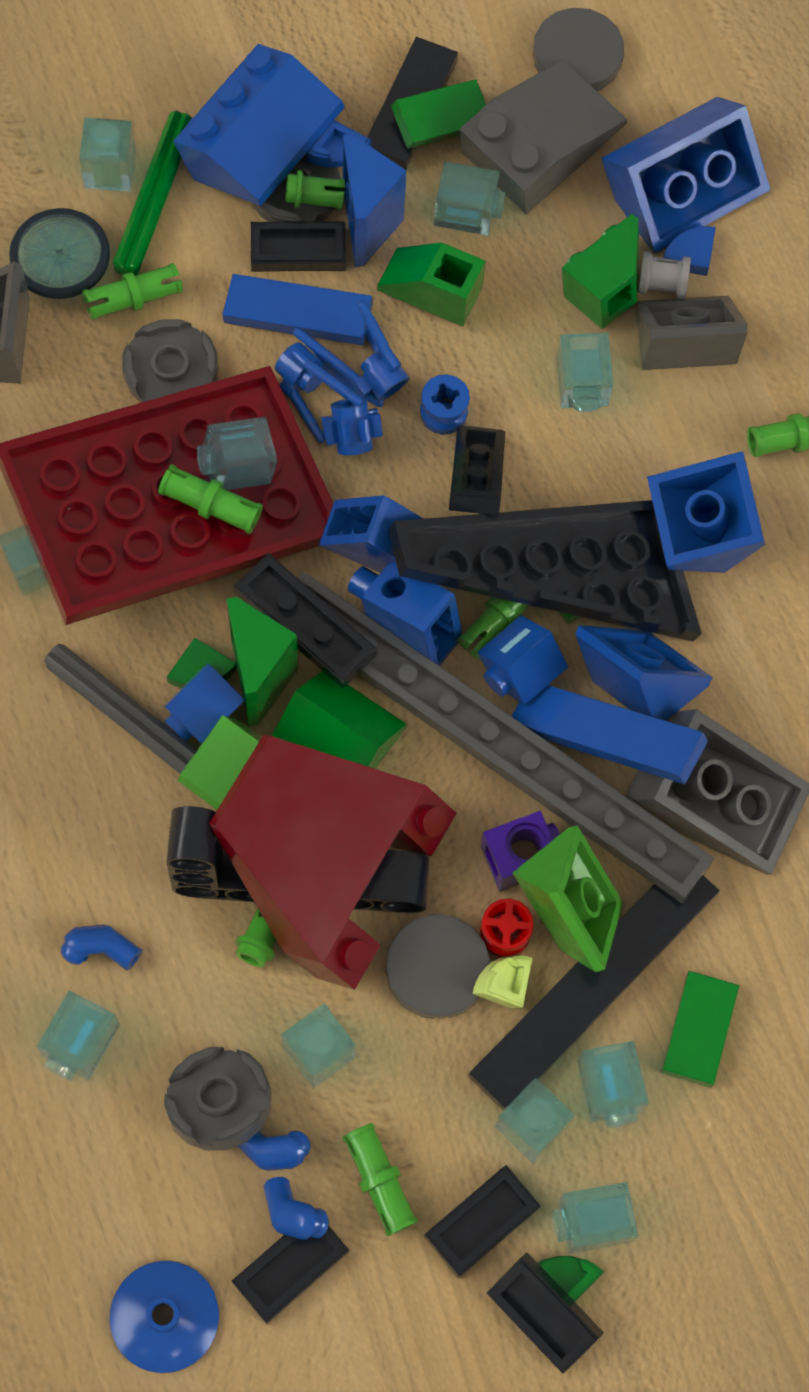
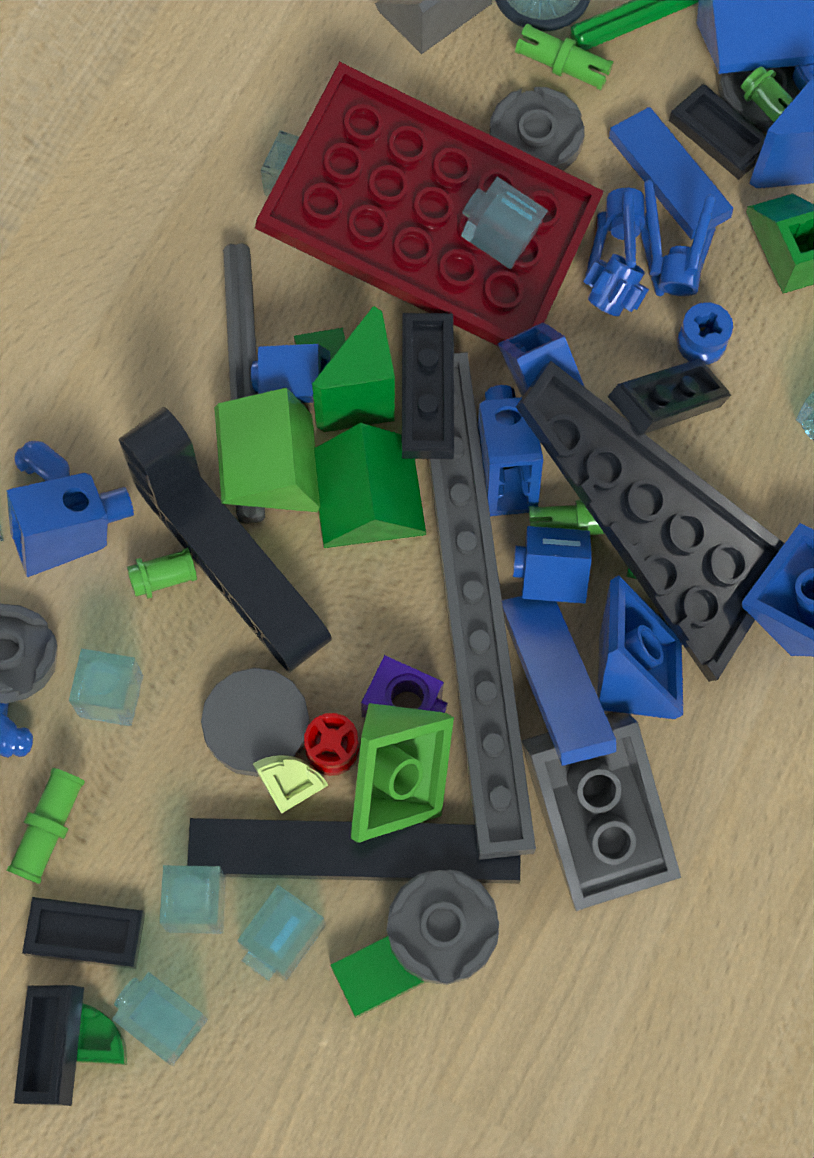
camera: 50 degrees right, 0 degrees up
bright green pin [158,464,263,534] -> none
dark red wedge [209,734,457,990] -> none
none -> blue torso [7,473,134,577]
none -> dark grey tile [387,870,499,985]

